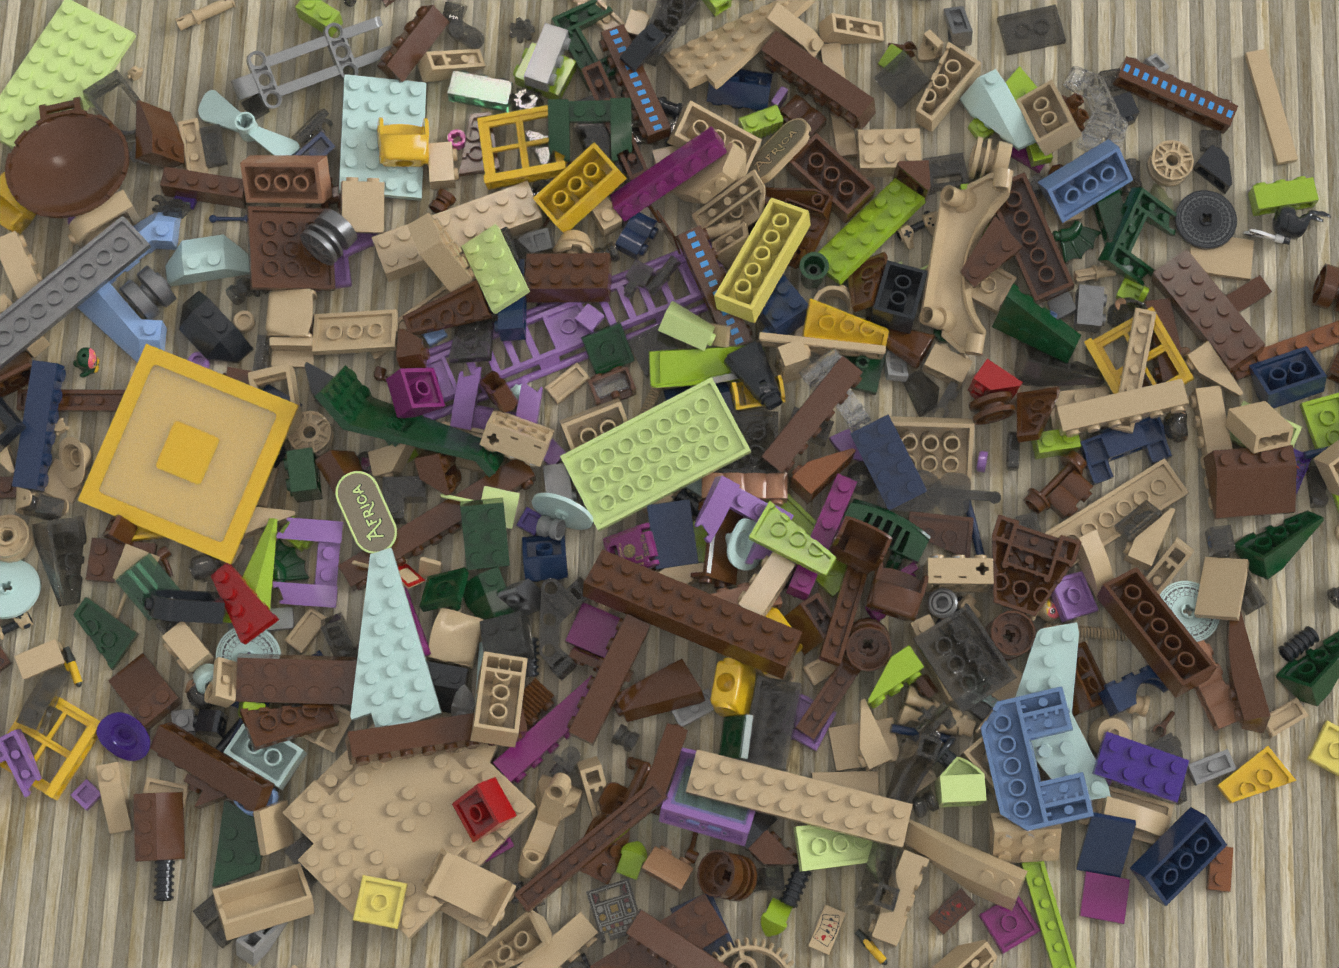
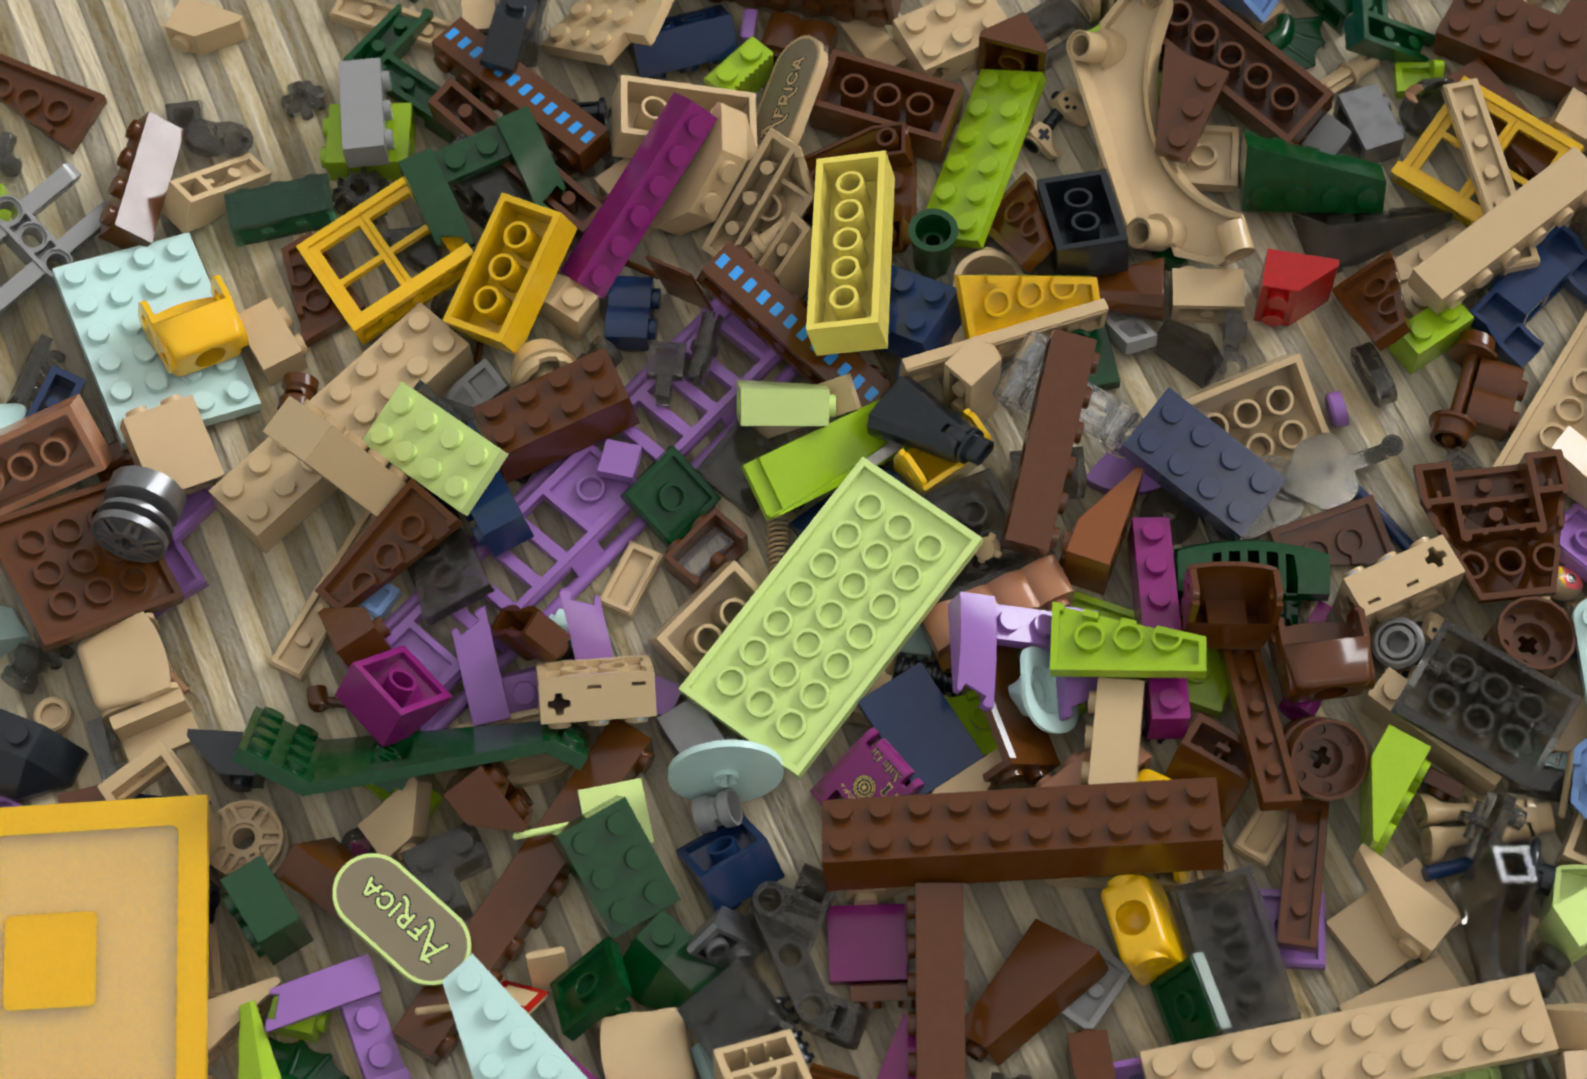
camera: 20 degrees left, 10 degrees down
tan plate [312,309,398,355] -> none
dark pink bush [448,129,466,150] -> none
dark purple tile [516,507,542,536] -> none
reddish brown wheel [968,391,1016,425] -> none
none -> tan piece [975,532,1002,563]

